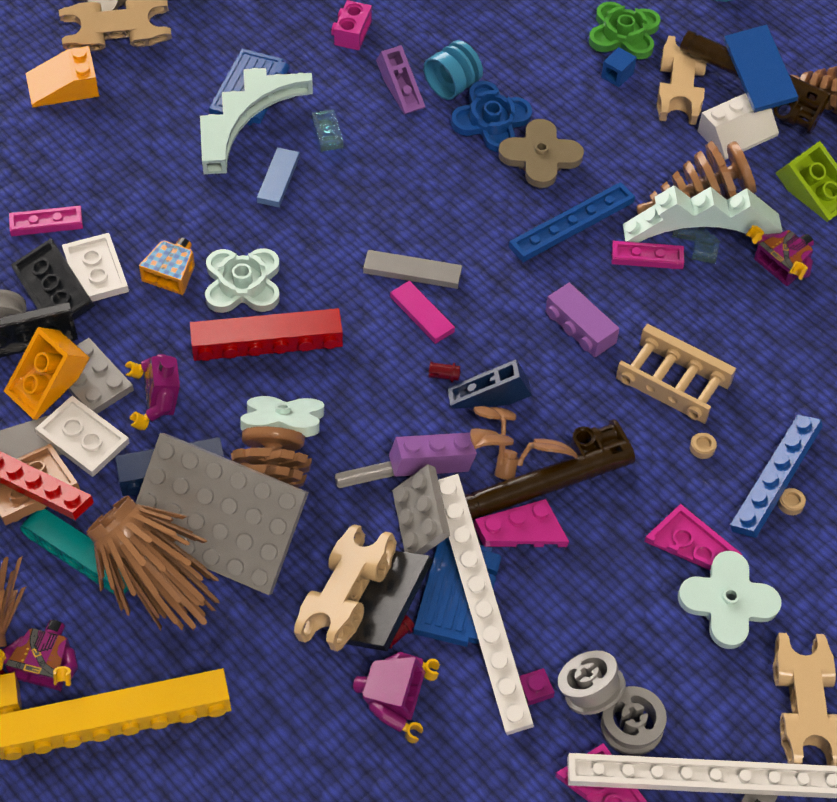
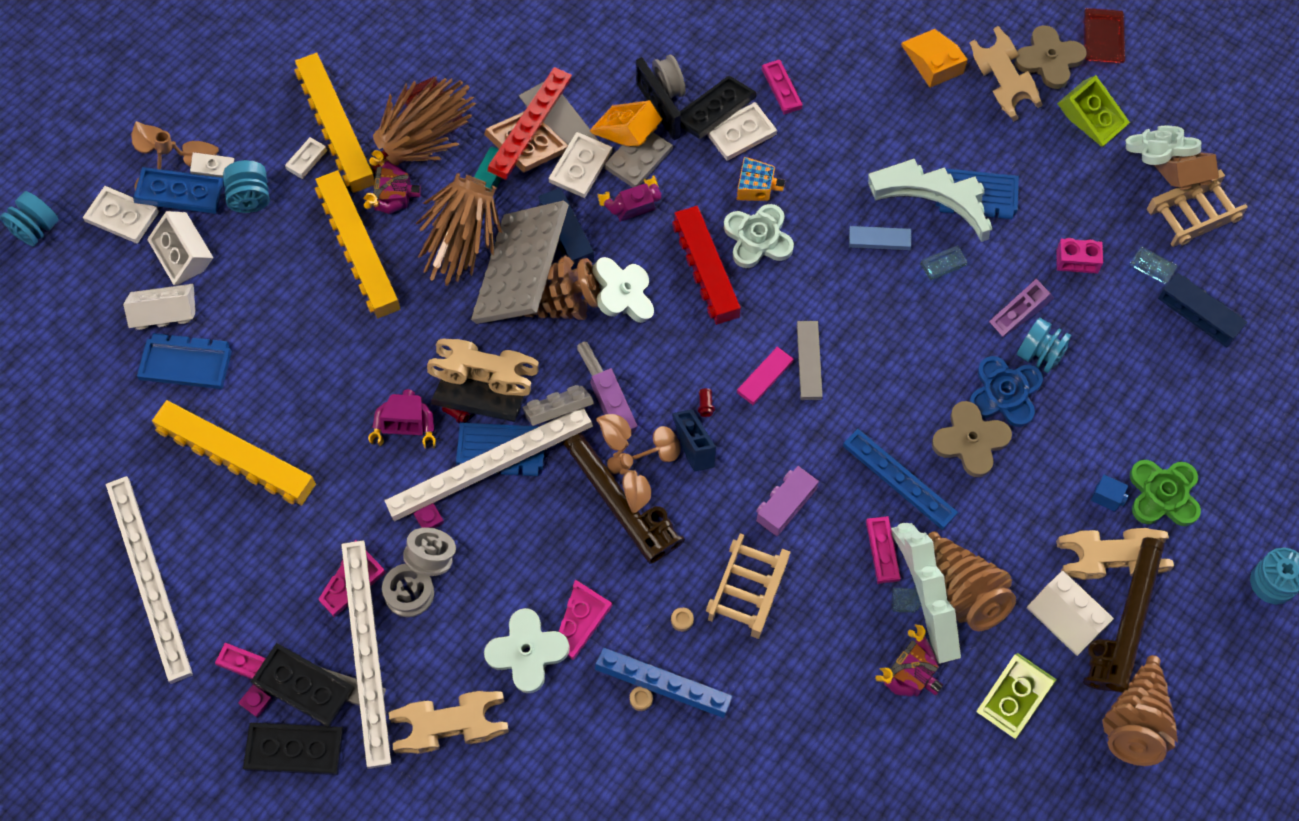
camera: 80 degrees right, 10 degrees up
dark pink wing [474,499,569,547] -> none
blue tile [724,24,798,113] -> none

